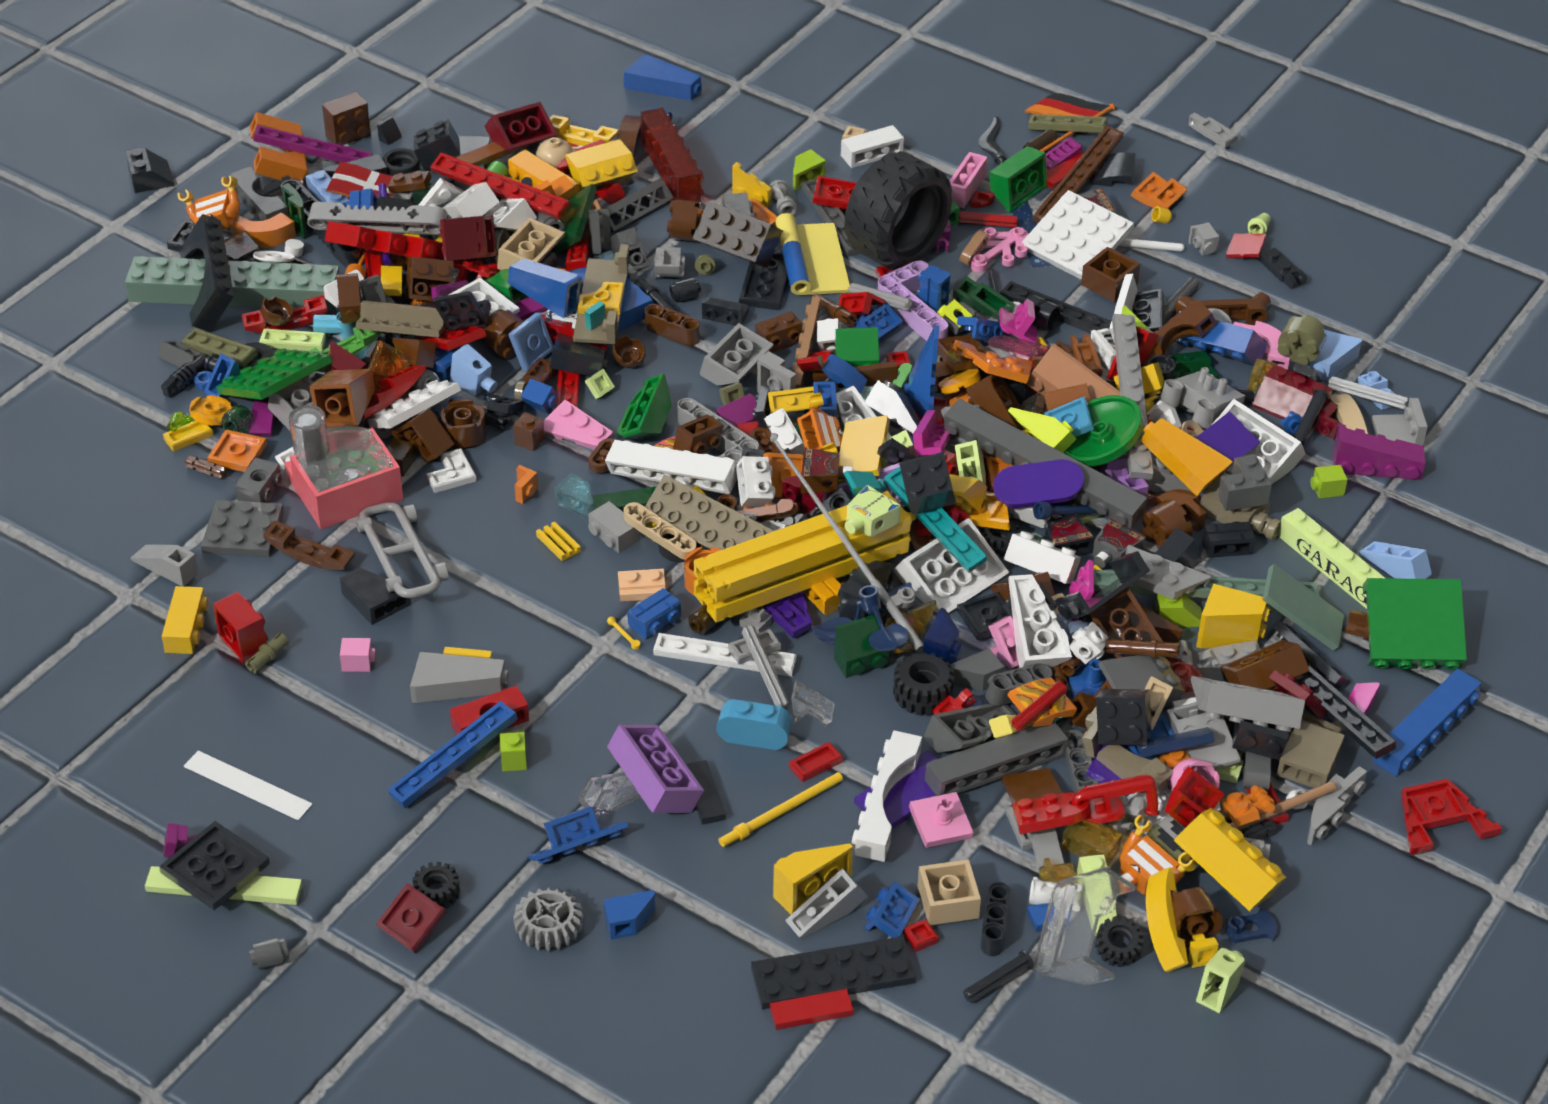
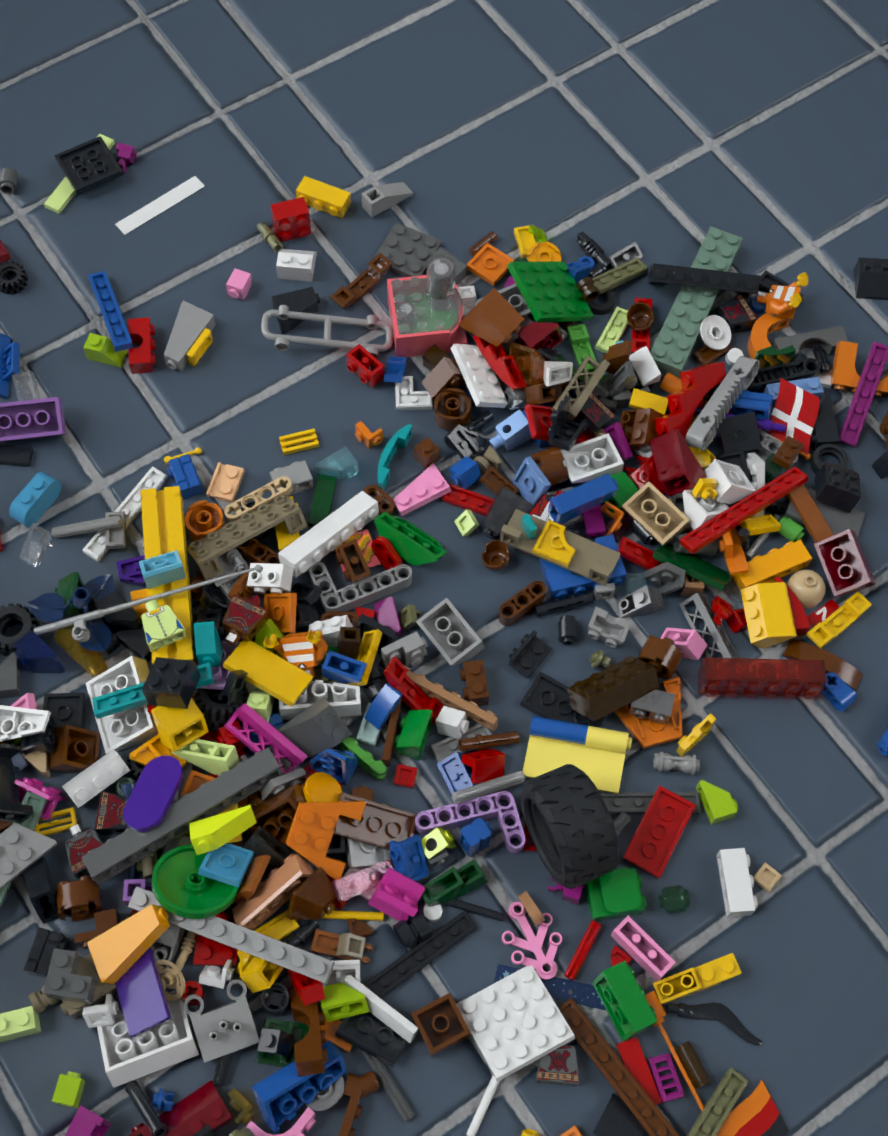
camera: 110 degrees right, 20 degrees up
none -> medium azure slope [139,550,186,589]
none -> black brick [257,1028,294,1059]
none -> white slope [276,249,317,282]
none -> dark tan slope [336,933,365,960]
none -> dark brown brick [337,626,361,659]
none -> red brick [346,344,385,388]
none -> red plate [371,536,402,570]
none -> teal slope [378,424,412,491]
none -> blue slope [384,356,407,383]
none -> dark tan slope [483,446,501,472]
none -> white slope [543,361,573,386]
none -> dark brown wheel [576,277,600,302]
none -> yellow slope [653,953,742,1005]
none -> bright pink slope [660,627,707,660]
none -> yellow tile [691,478,718,500]
none -> red plate [712,595,732,626]

